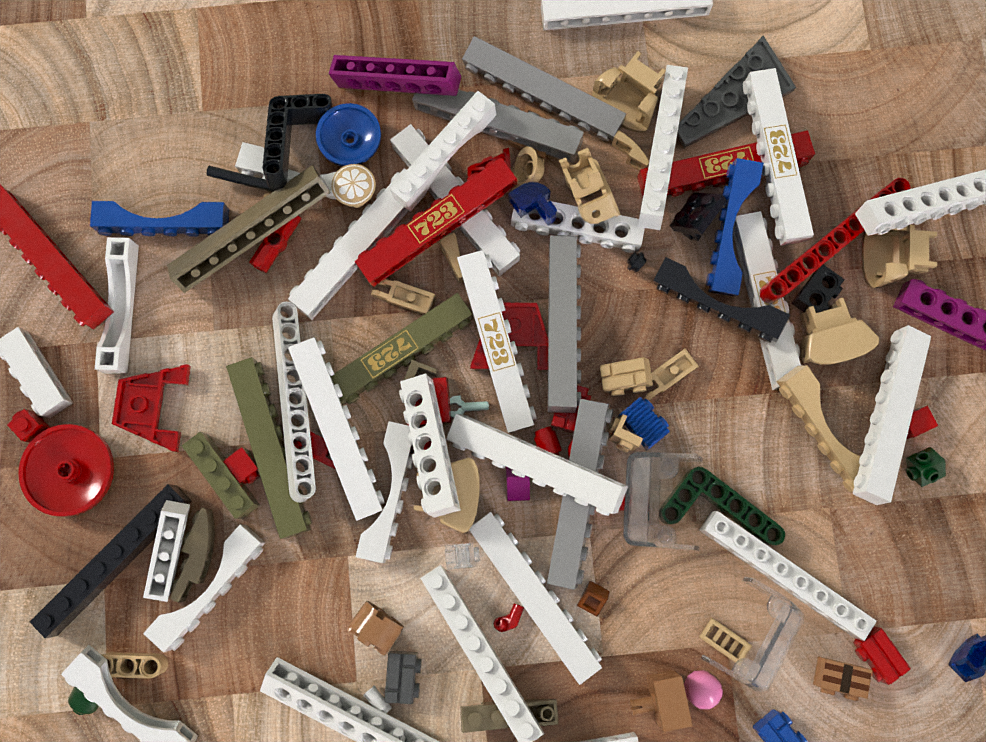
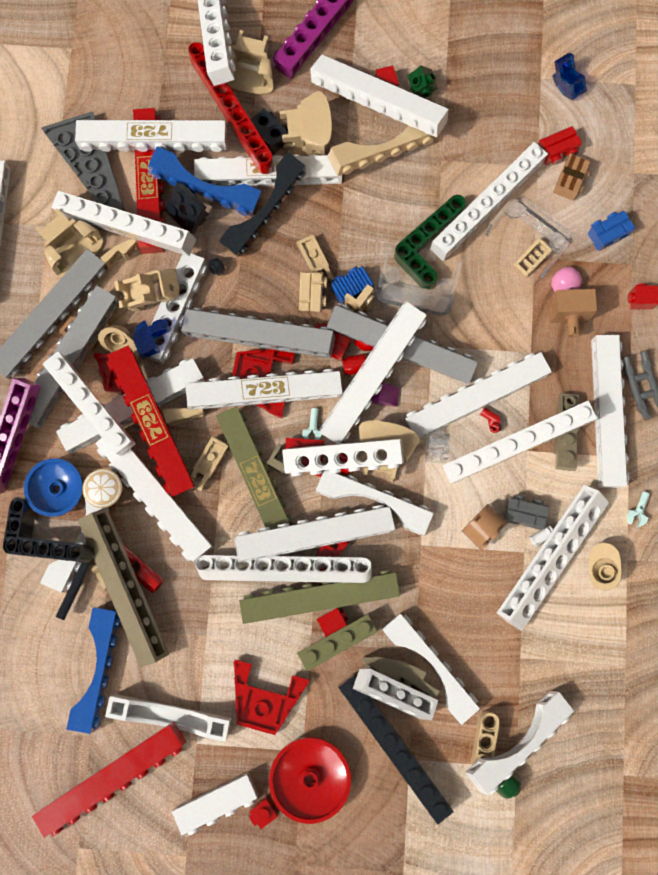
camera: 80 degrees left, 0 degrees up
dark orange slope [577,581,610,617] -> none

